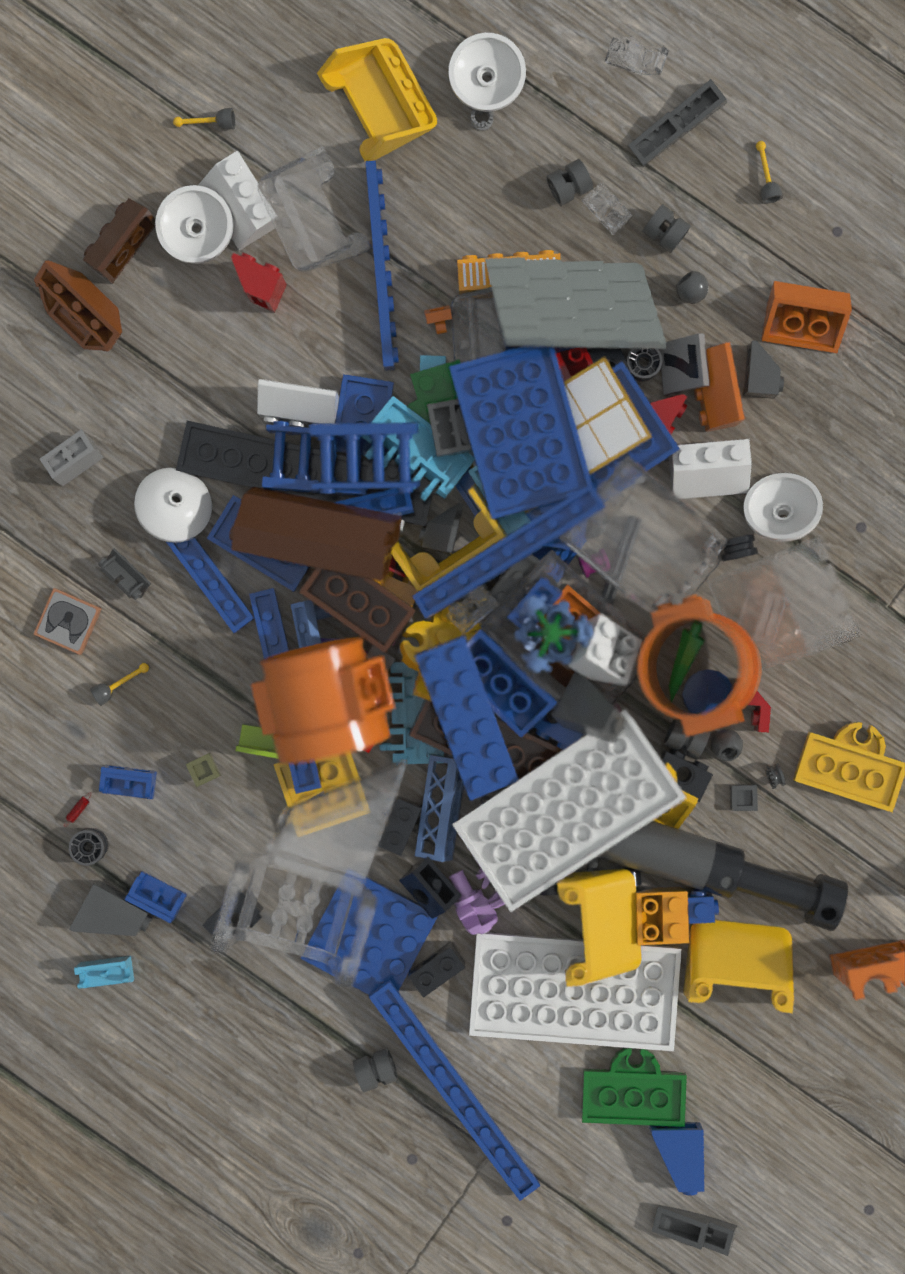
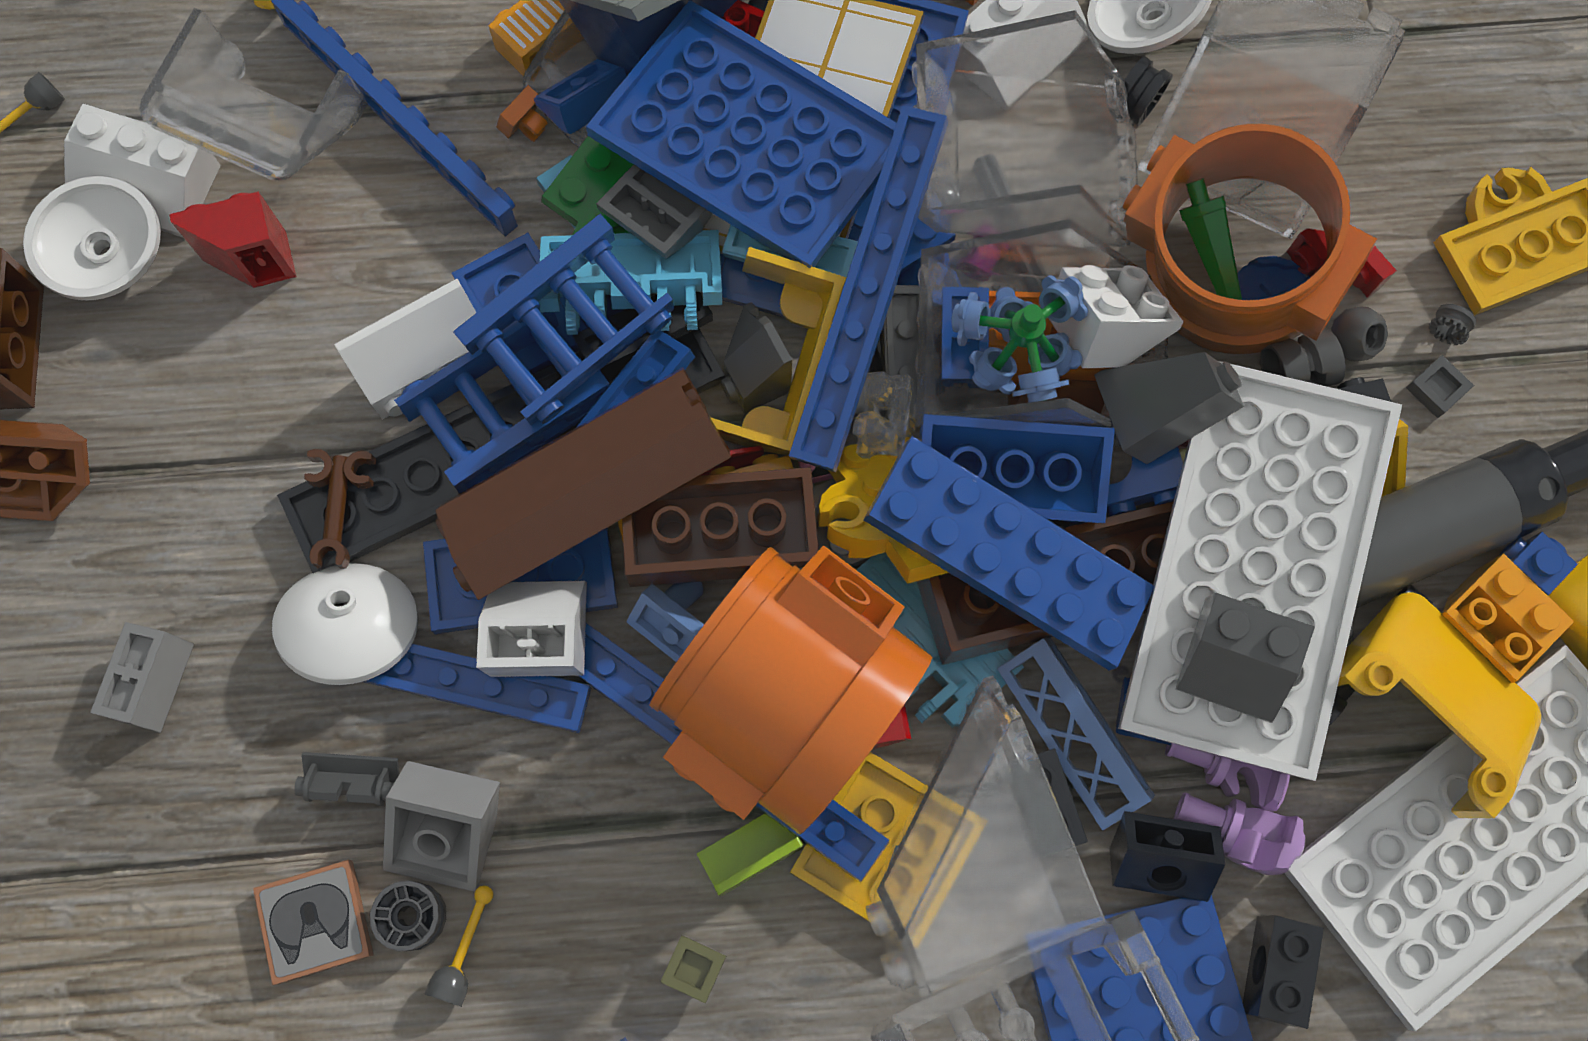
camera: 40 degrees left, 15 degrees down
none -> reddish brown bar [304,449,376,569]
none -> black wheel [370,880,447,951]
none -> light grey slope [383,761,500,892]
none -> white slope [476,581,587,677]
none -> blue slope [534,59,627,134]
none -> dark grey slope [1175,593,1315,723]

